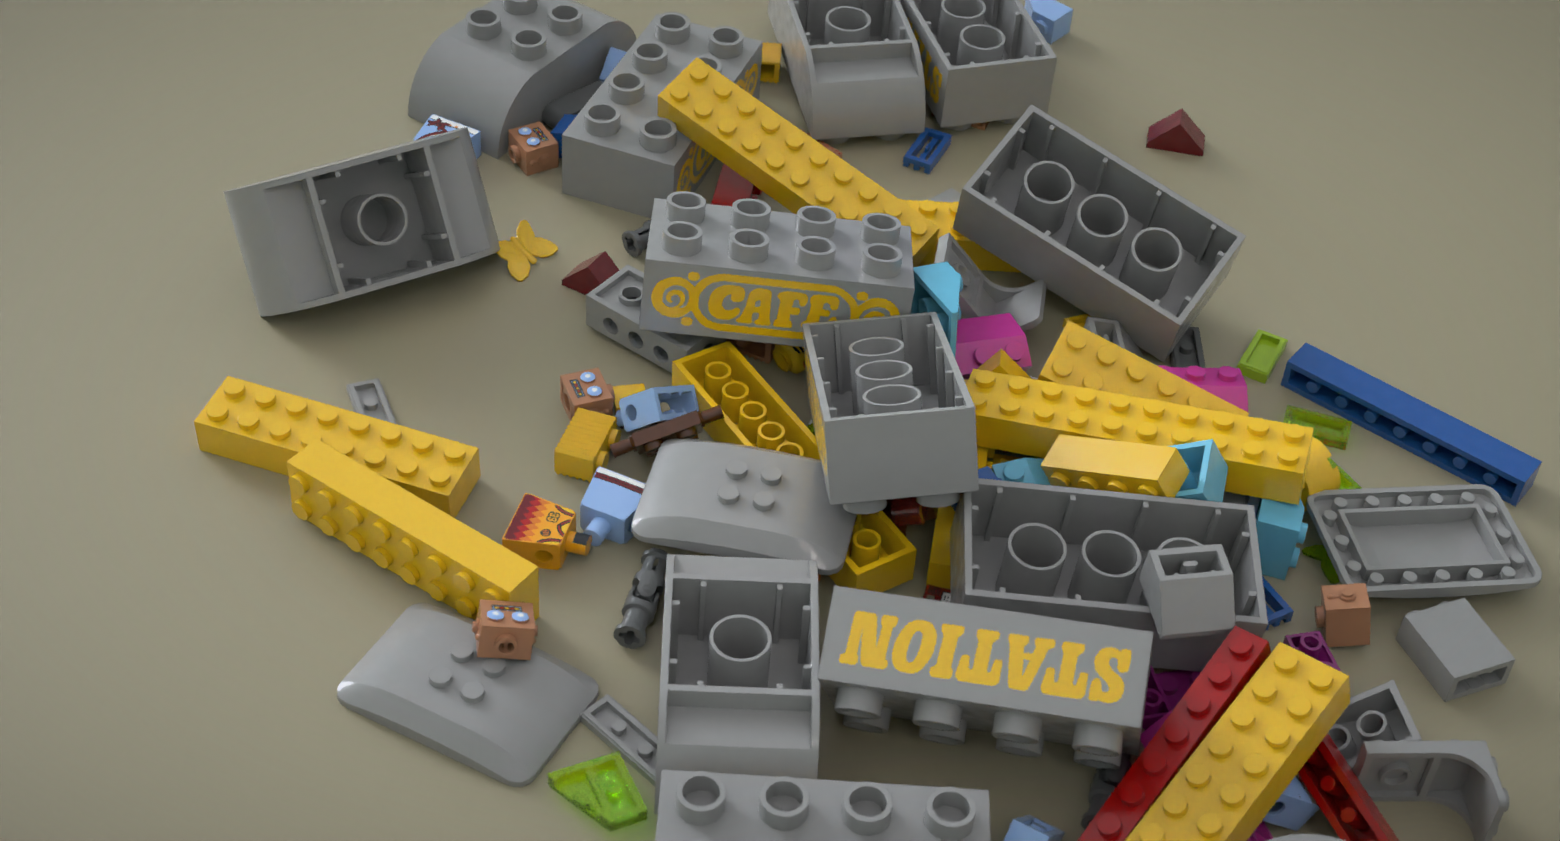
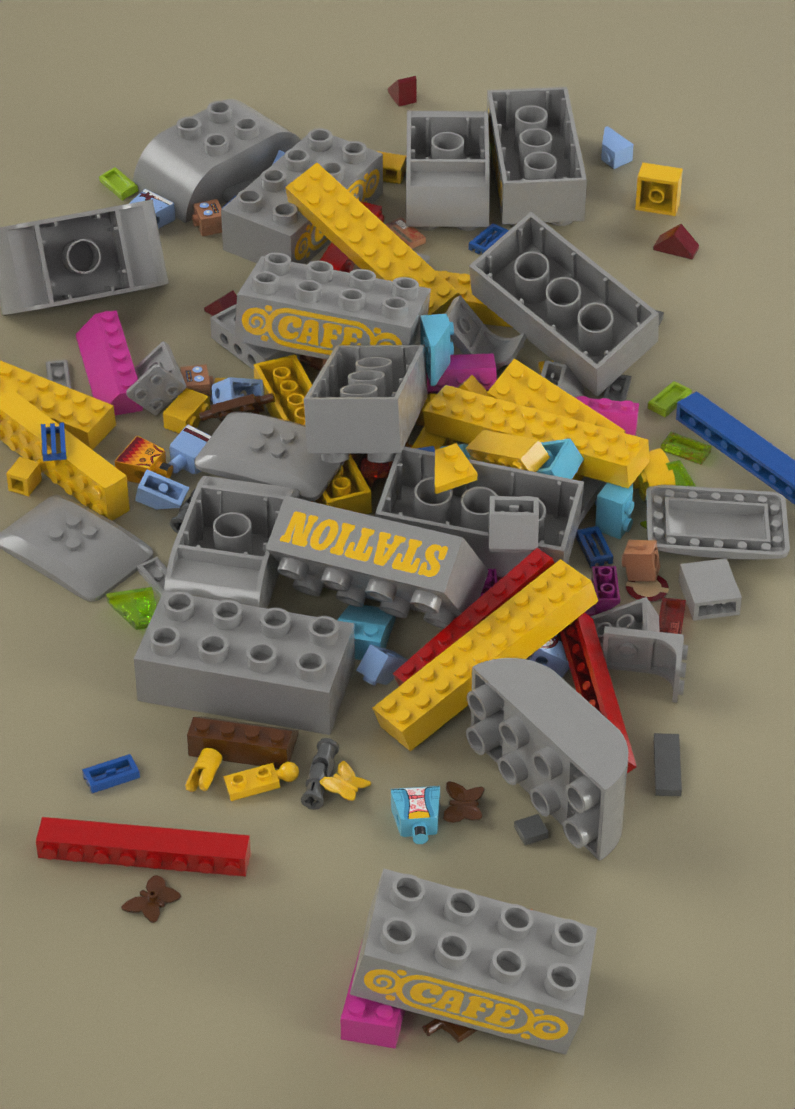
camera: 15 degrees right, 0 degrees up
nougat head [472,599,538,660] -> none
yellow piece [496,220,558,281] -> none
none -> yellow brick [6,457,42,496]
none -> blue tile [41,422,66,461]
none -> dark pink slope [76,310,143,416]
none -> lime tile [99,167,139,200]
none -> light grey bracket [126,341,187,416]
none -> light blue slope [135,470,189,510]
none -> medium azure slope [337,605,396,660]
none -> yellow wing [434,443,478,494]
none -> sticker [626,575,669,602]
none -> yellow brick [635,162,683,216]
none -> clear red tile [659,597,686,634]

